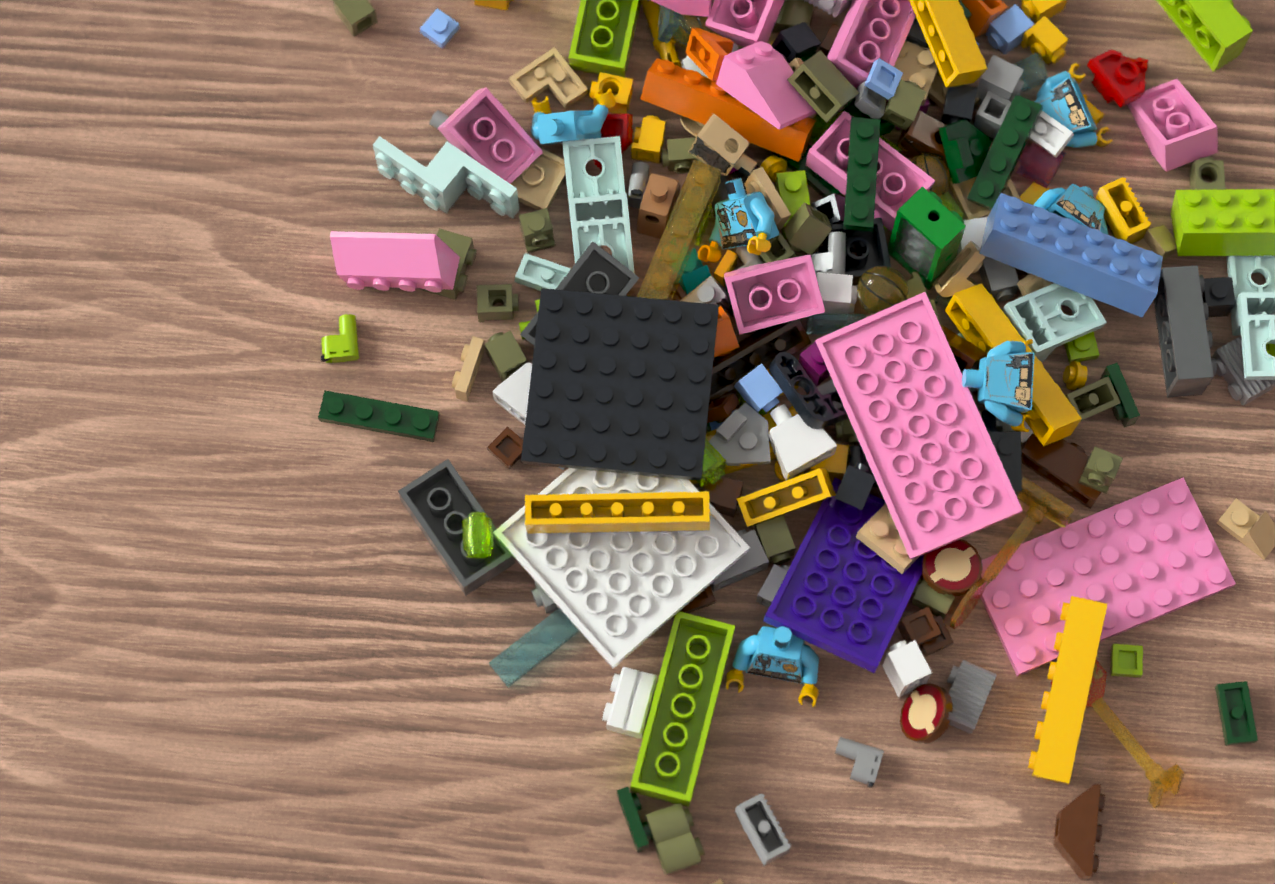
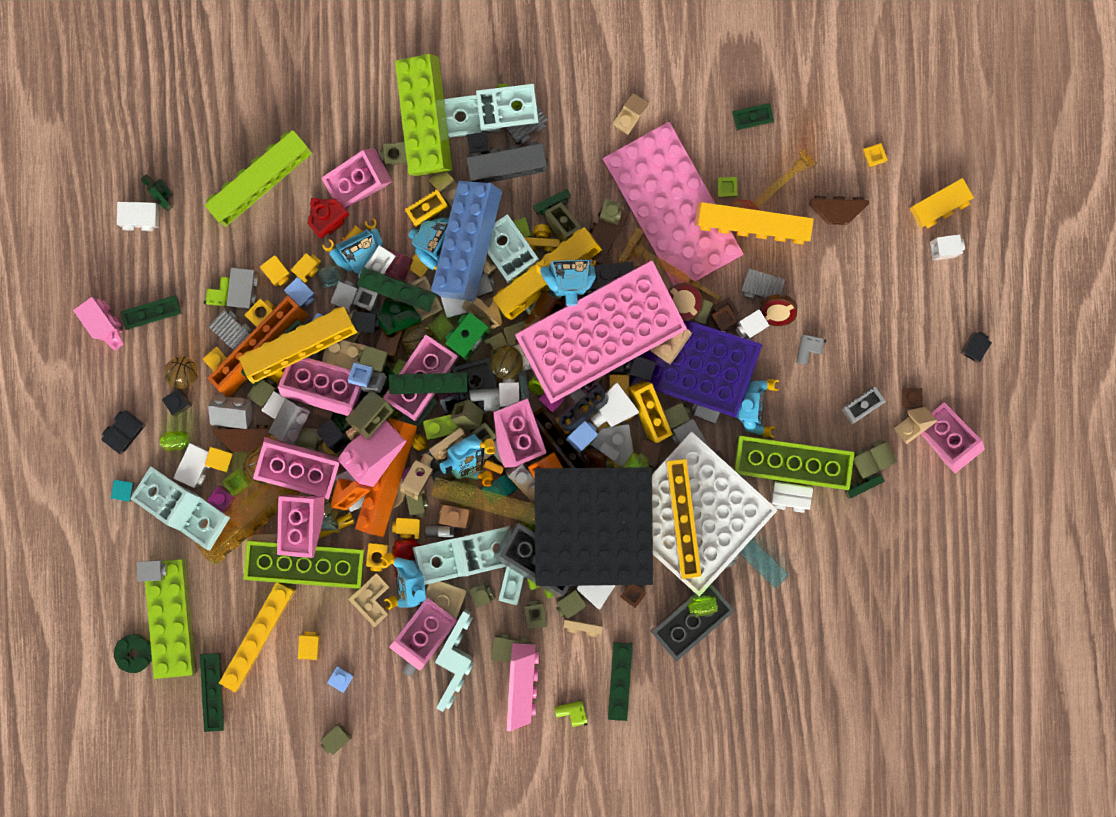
camera: 95 degrees left, 15 degrees up
none -> yellow plate [524,237,560,252]

